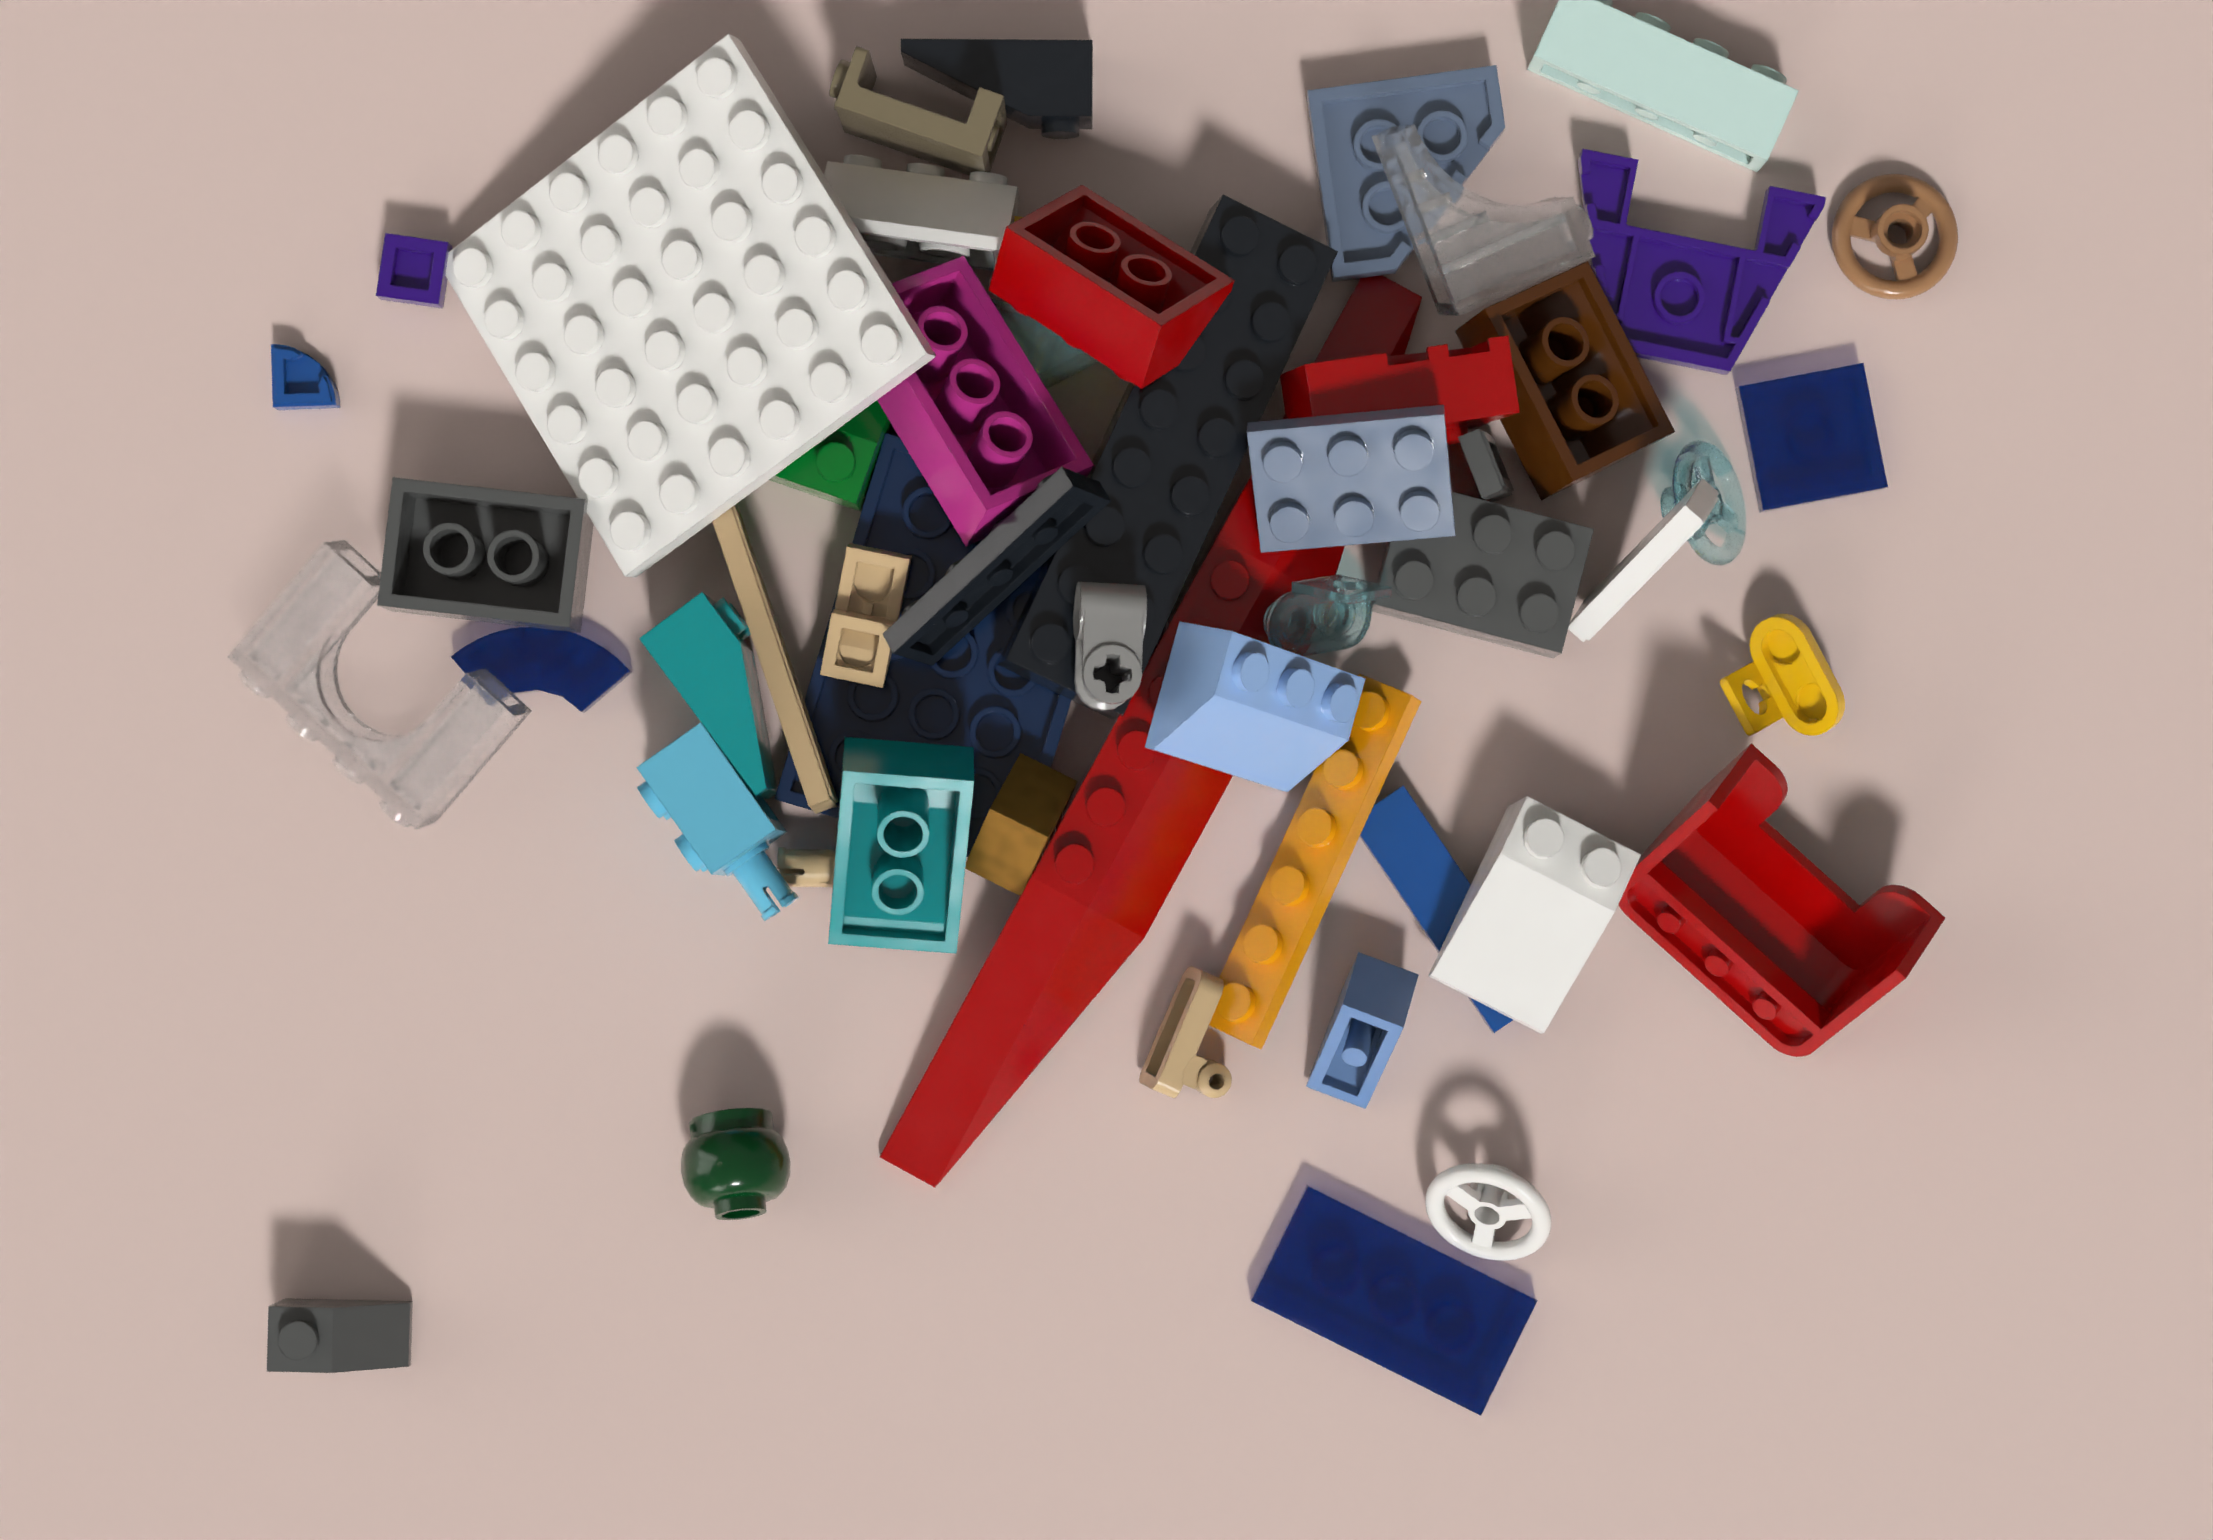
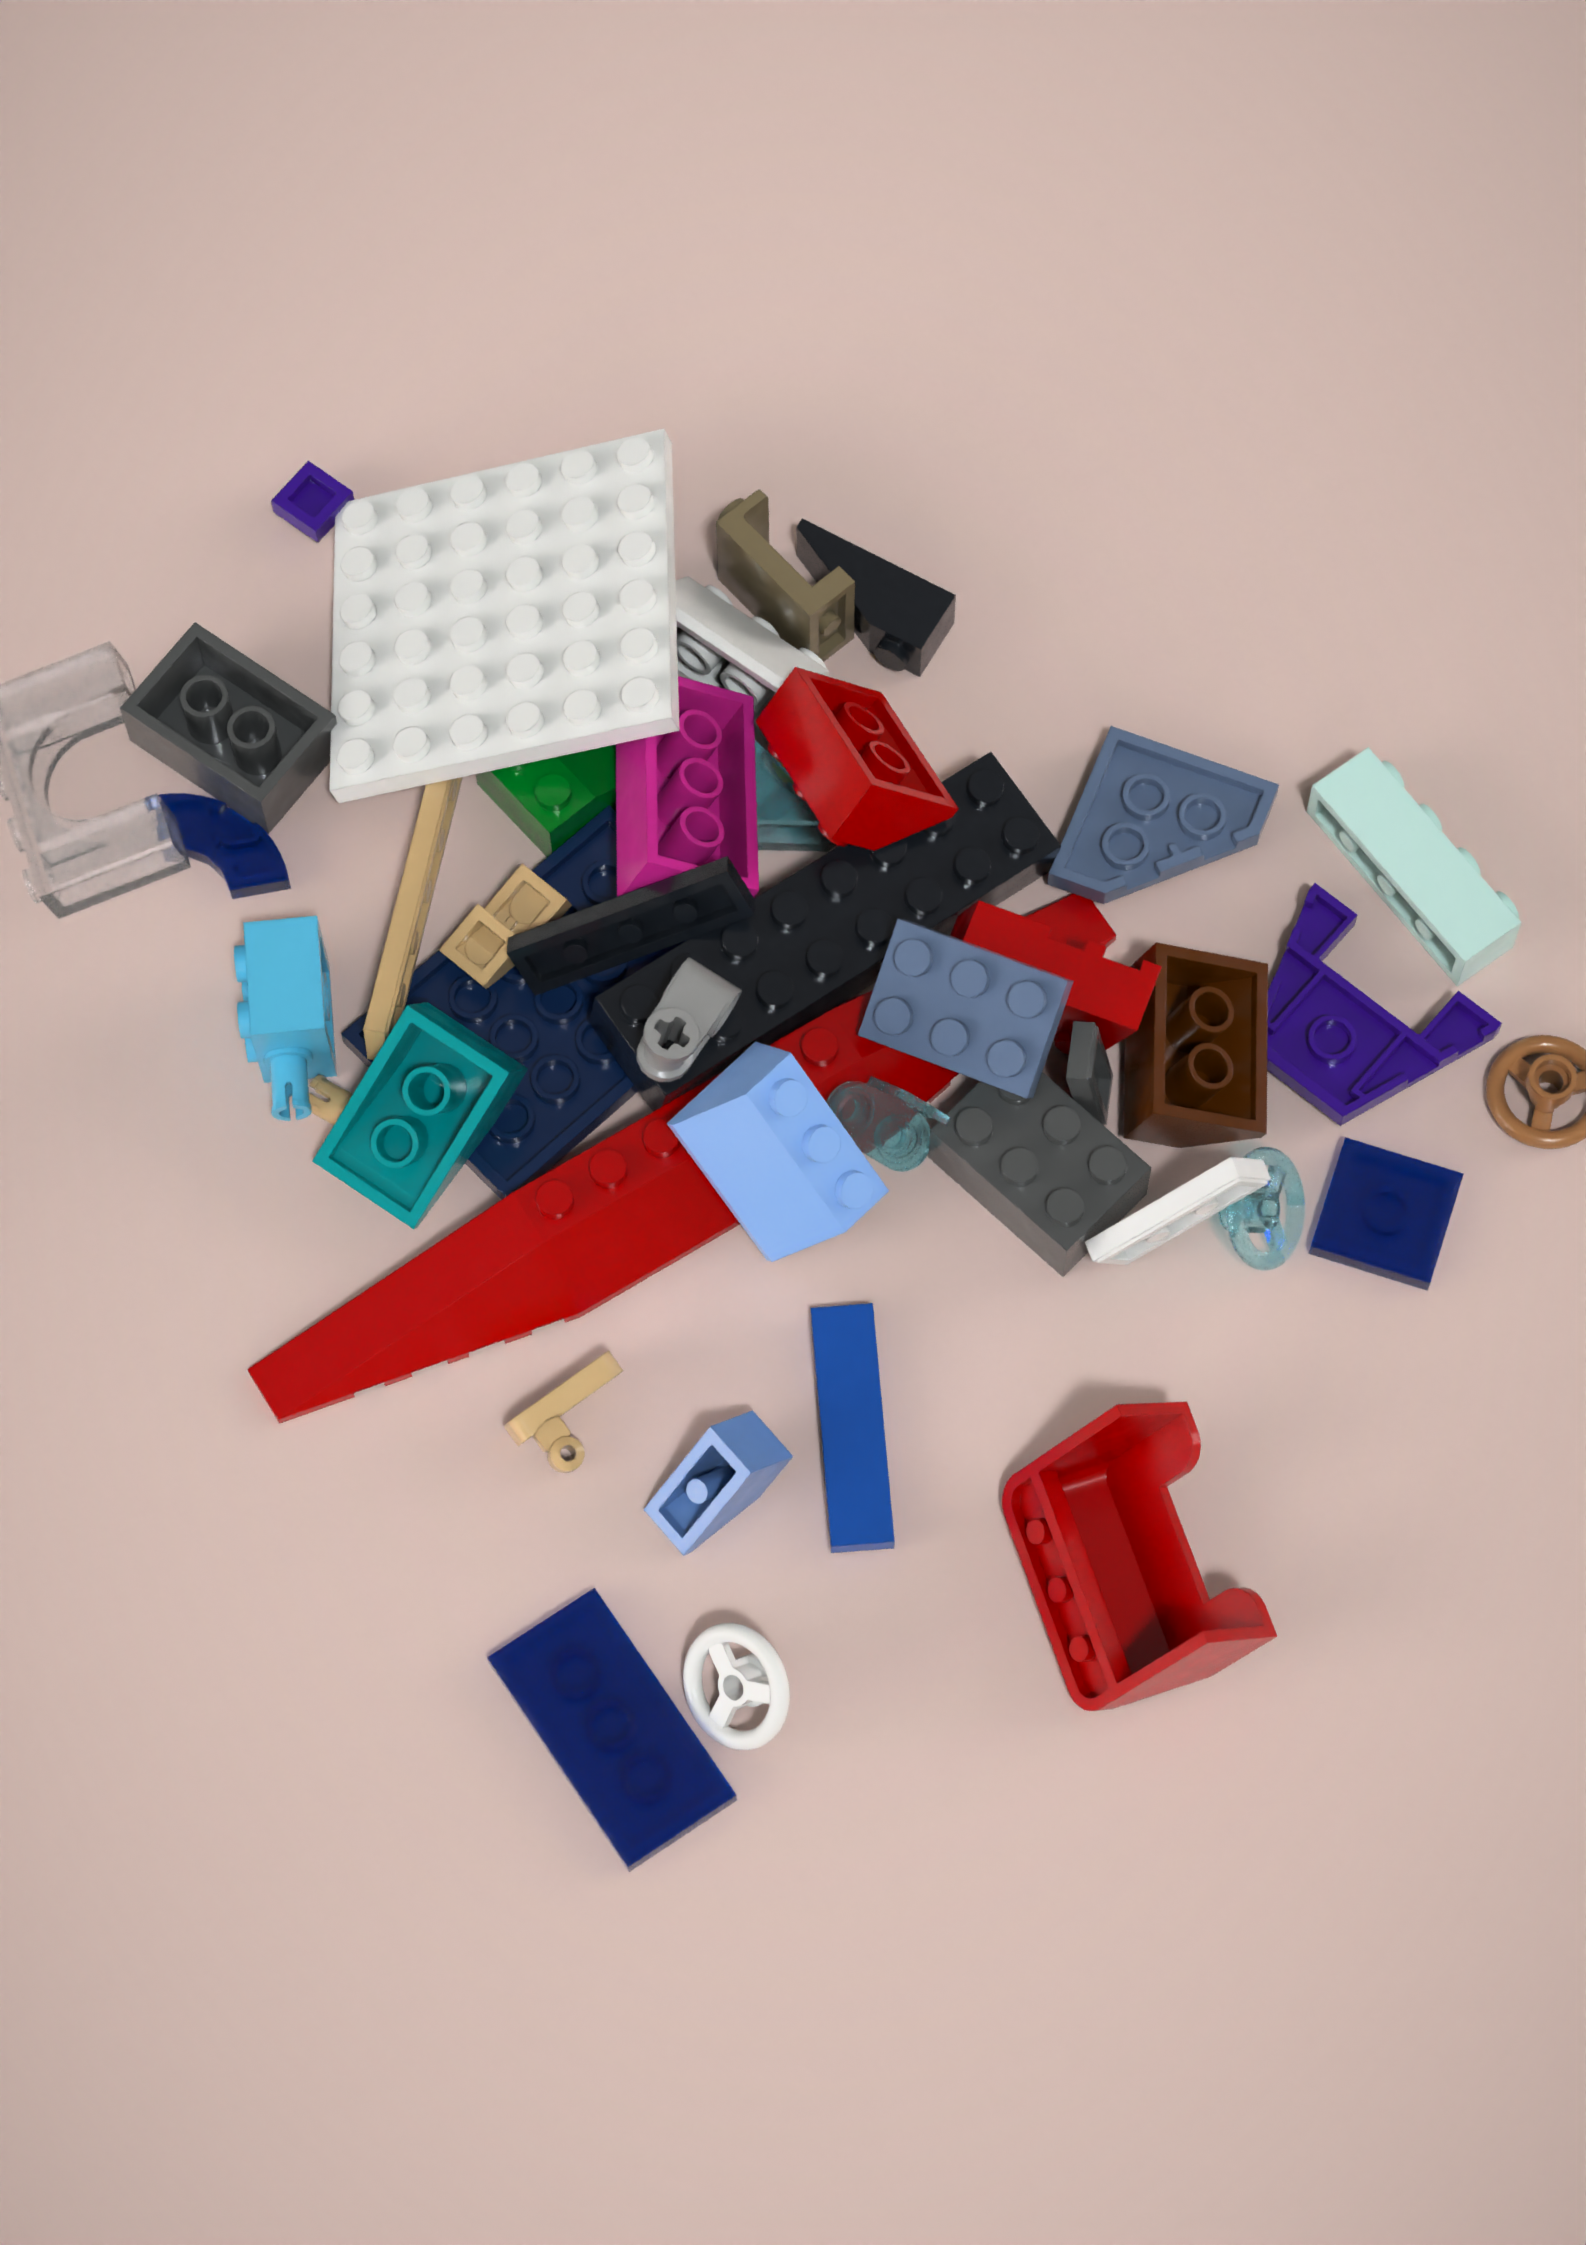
camera: 25 degrees right, 20 degrees down
blue tile [271,344,341,410] -> none
teal slope [639,592,777,799] -> none
dark green piece [681,1108,790,1220] -> none
pearl gold slope [965,753,1078,896] -> none
light orange plate [1209,674,1422,1050] -> none
clear arch [1372,124,1595,316] -> none
white slope [1428,796,1641,1034] -> none
yellow bracket [1719,614,1845,736] -> none

